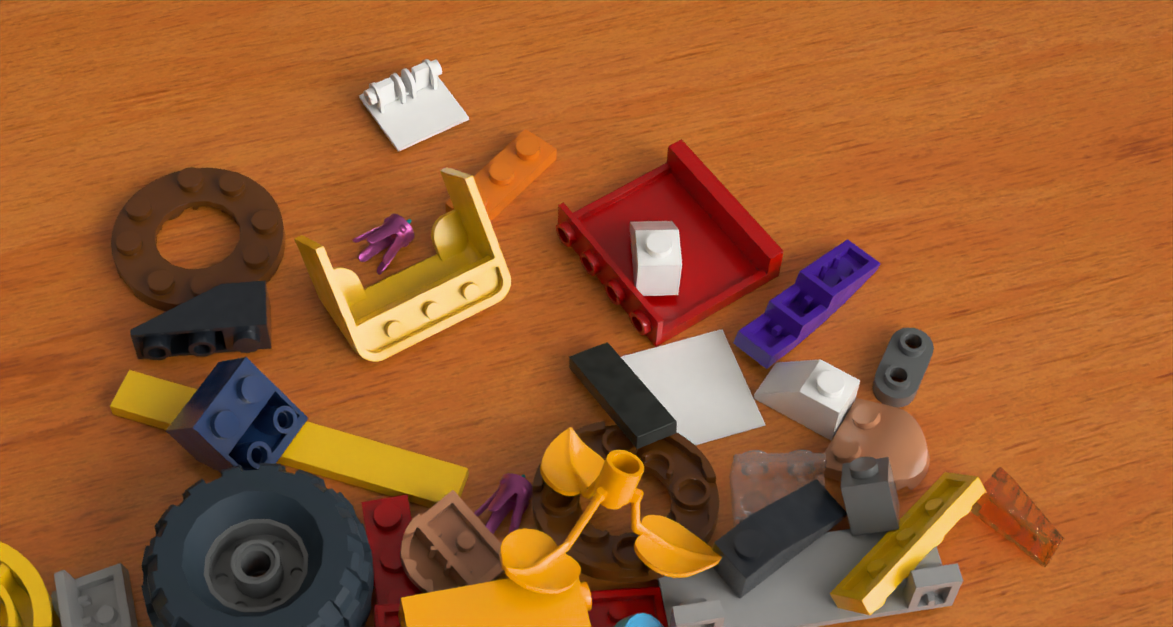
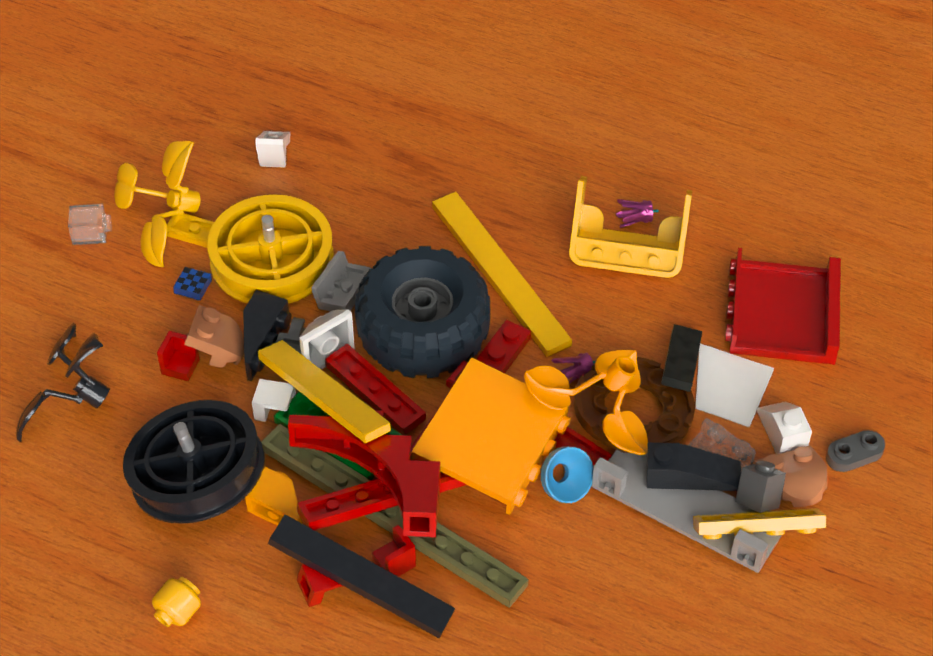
camera: 45 degrees right, 5 degrees down
reddish brown plate [111,167,285,311] -> none
black slope [130,280,272,360] -> none
dark blue slope [166,357,308,472] -> none
white hinge [359,59,469,152] -> none
nougat slope [400,490,505,593] -> none
orange plate [445,129,557,222] -> none
white slope [630,221,682,296] -> none
dark purple slope [733,239,881,369] -> none
clear orange slope [971,467,1064,567] -> none

